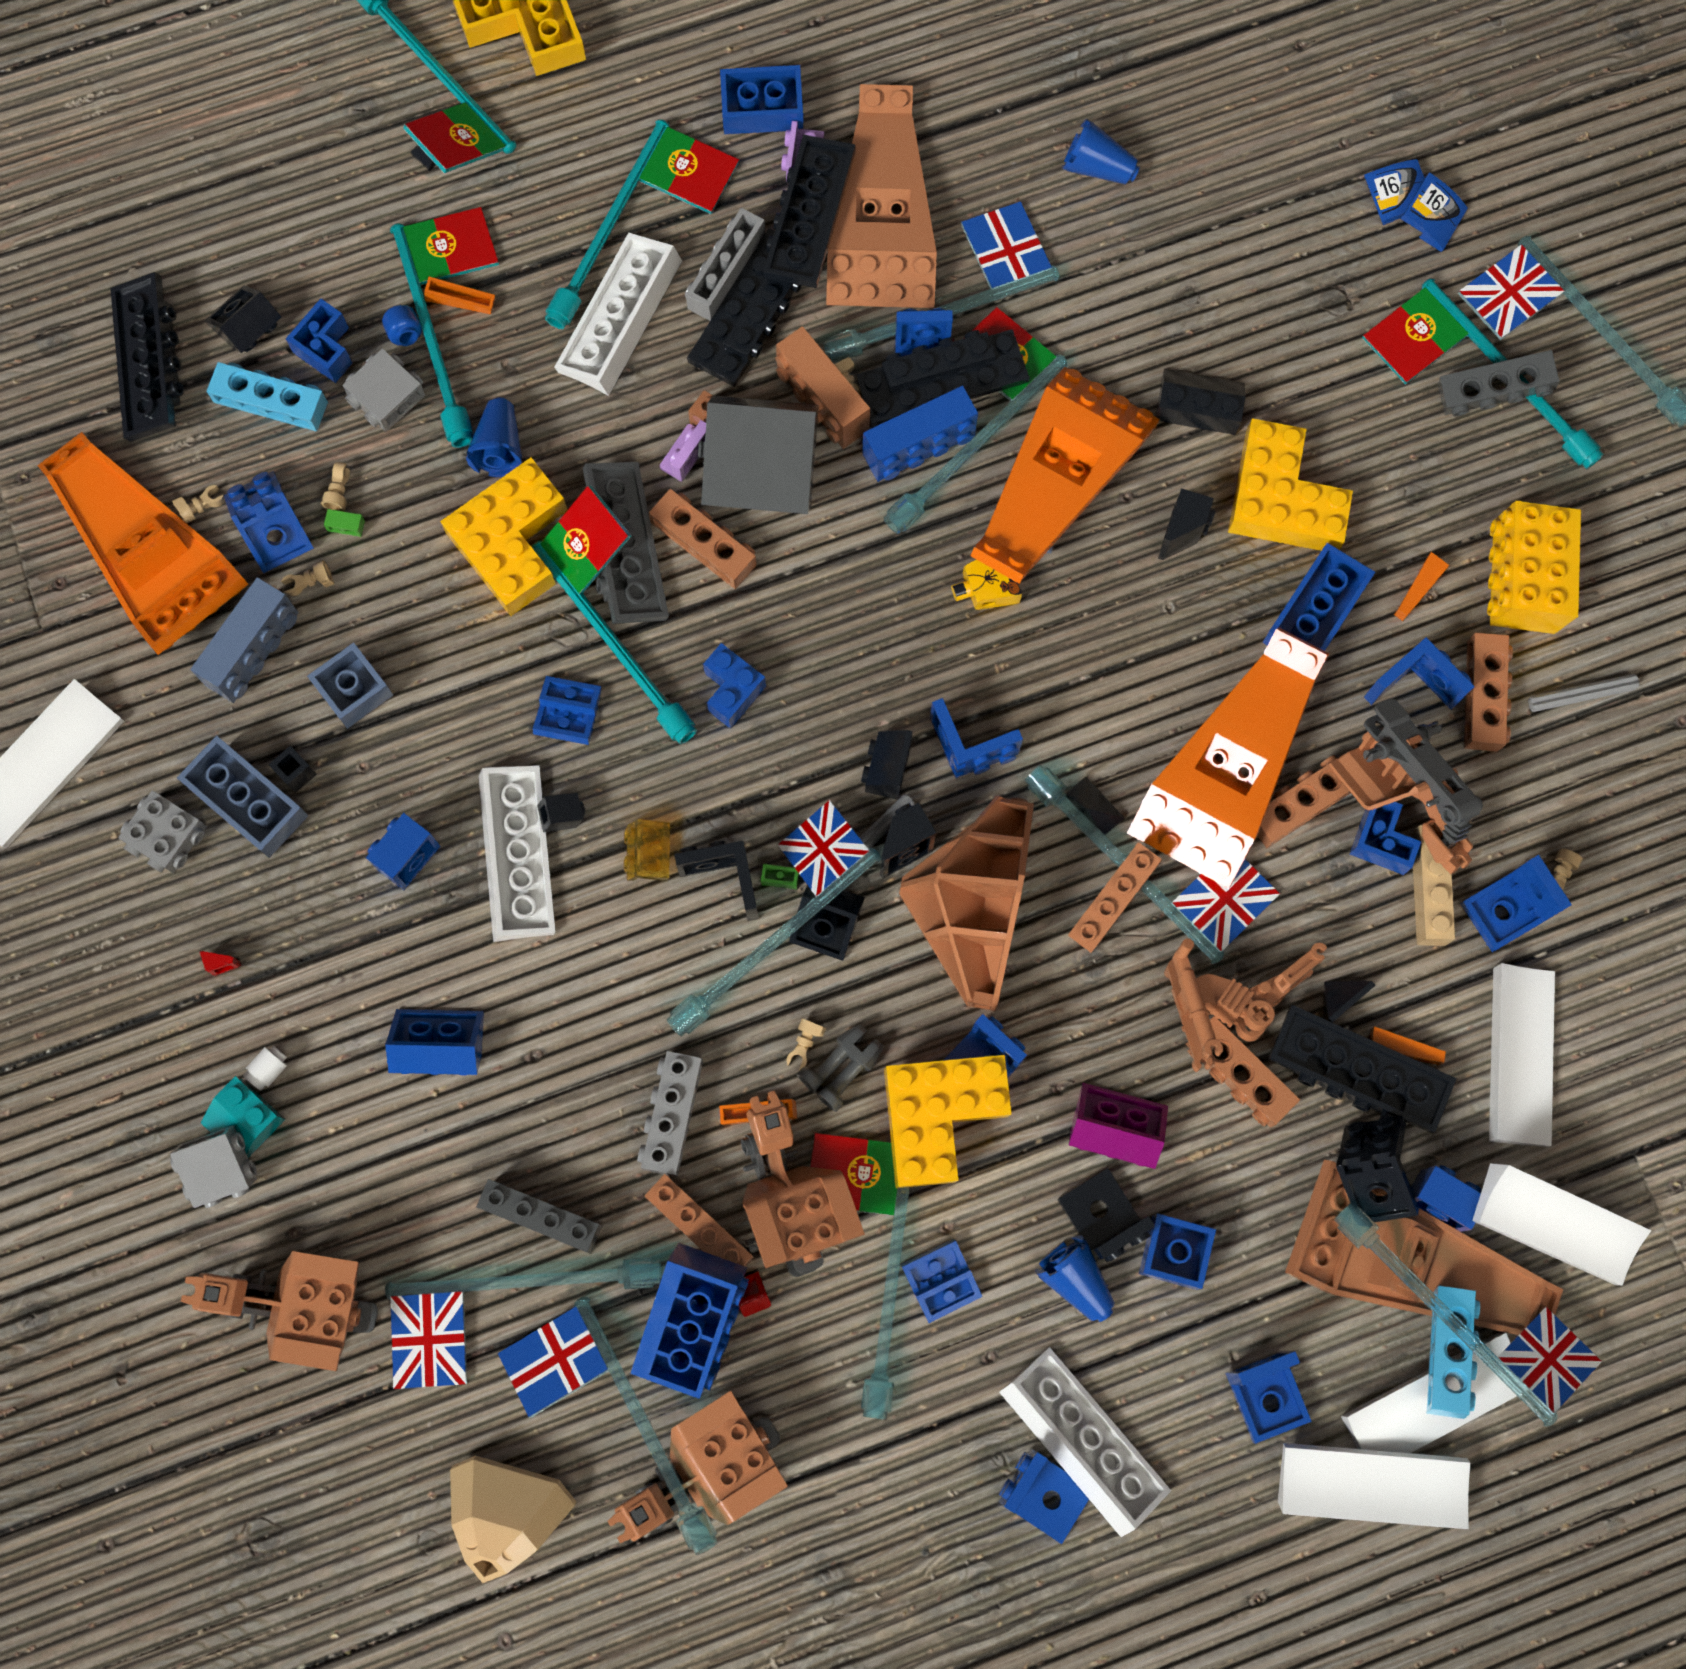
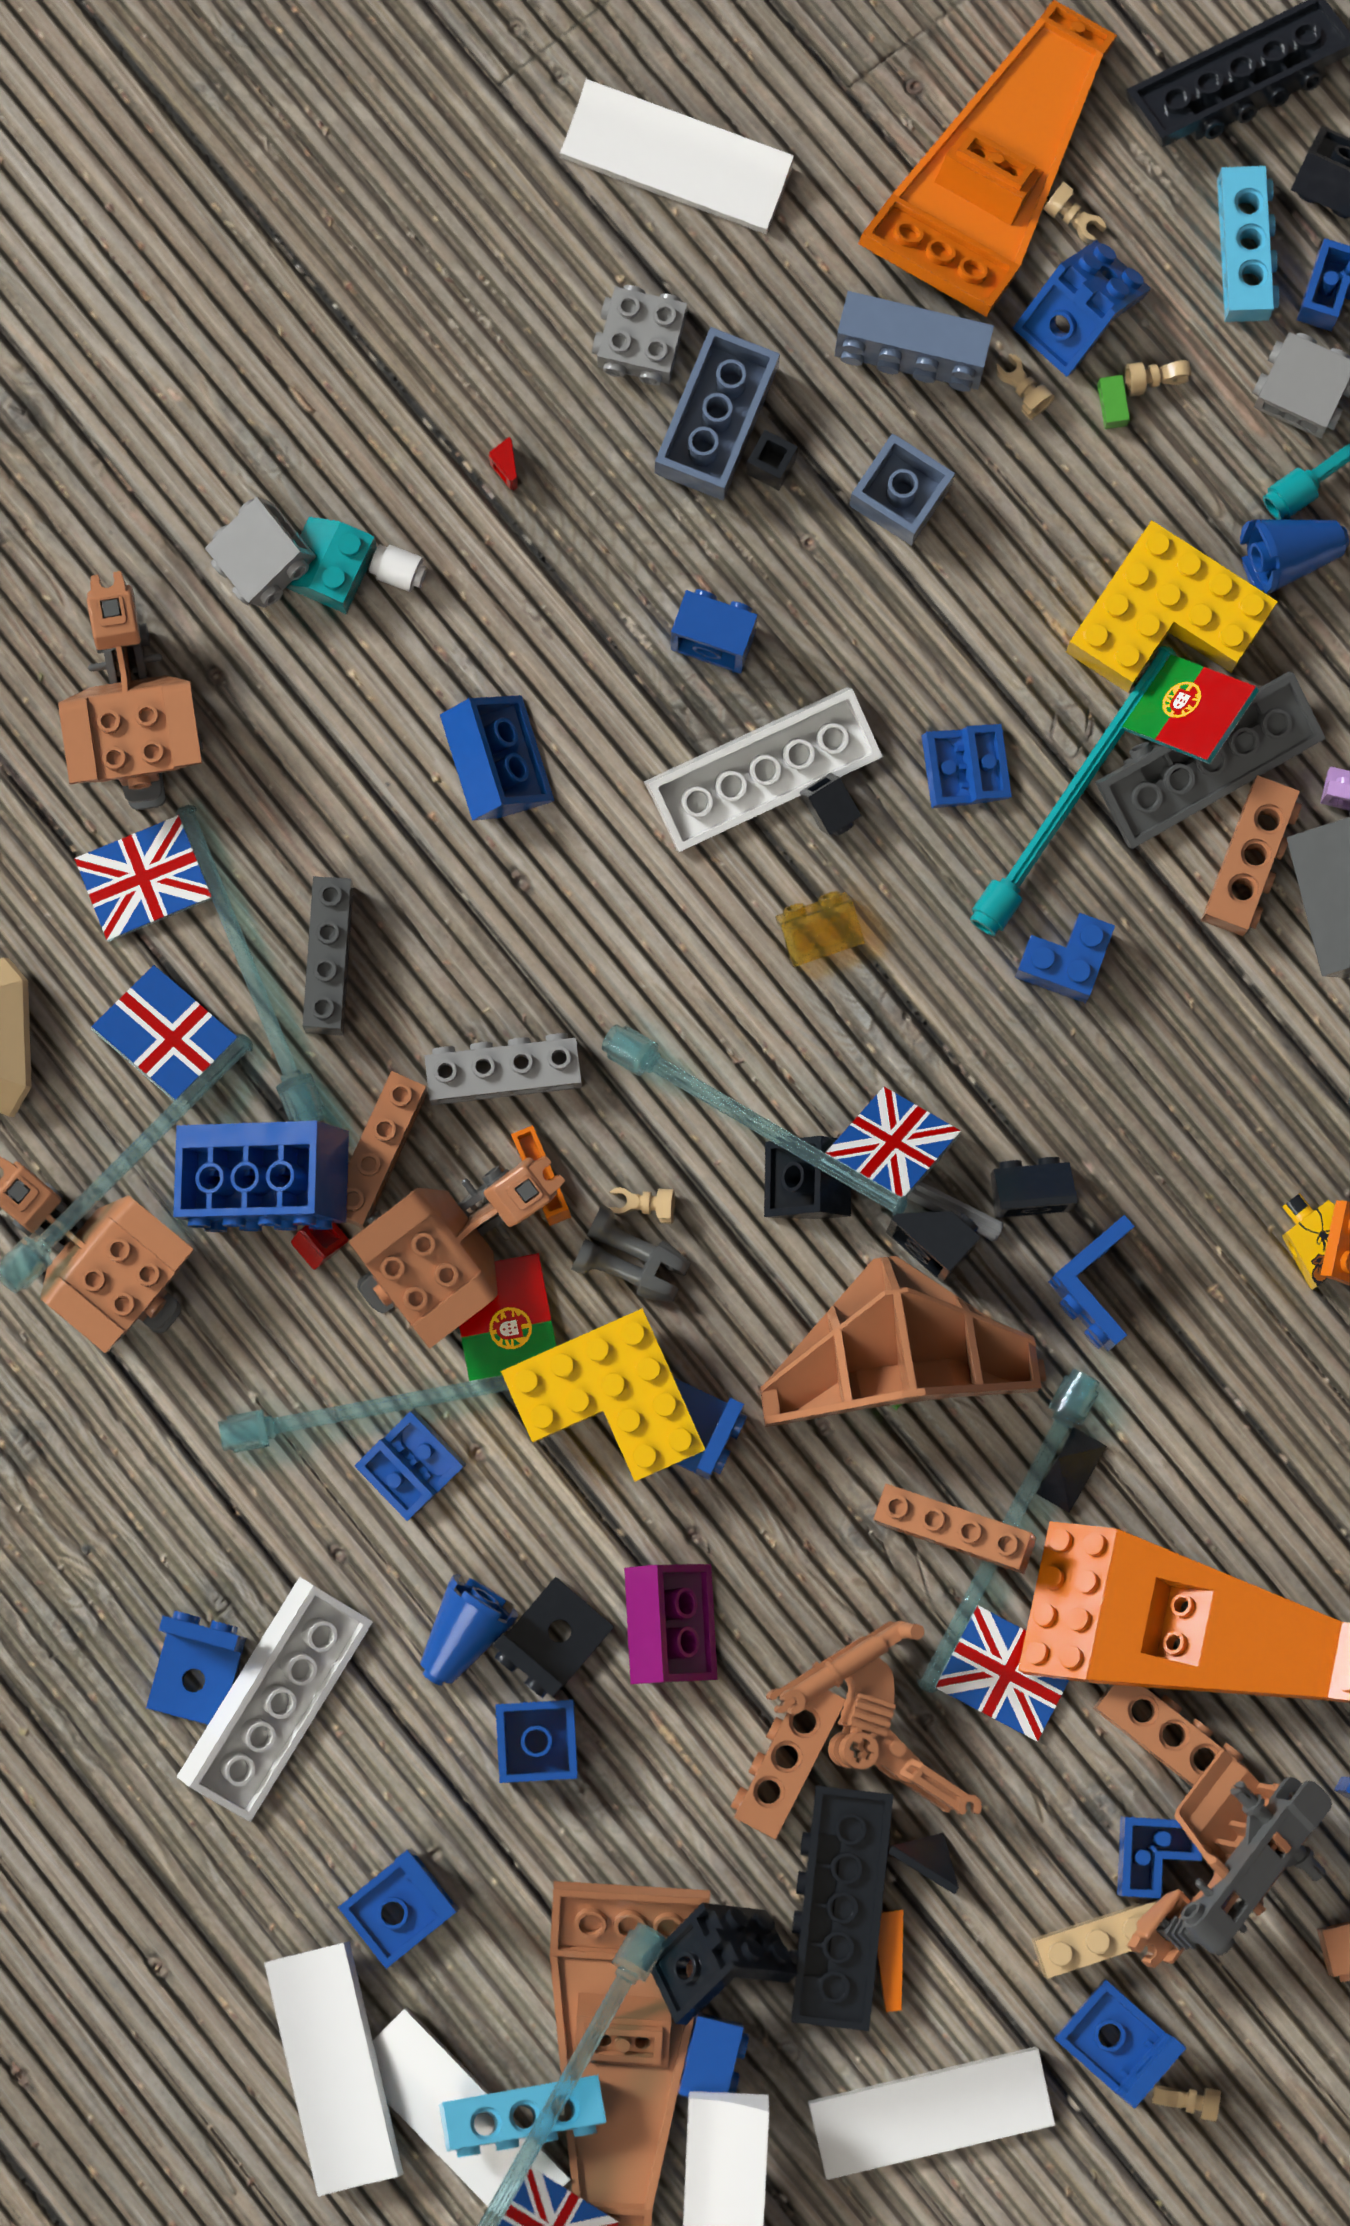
camera: 70 degrees right, 5 degrees up
black bracket [674,840,759,921] -> none
bright green piece [761,864,799,890] -> none

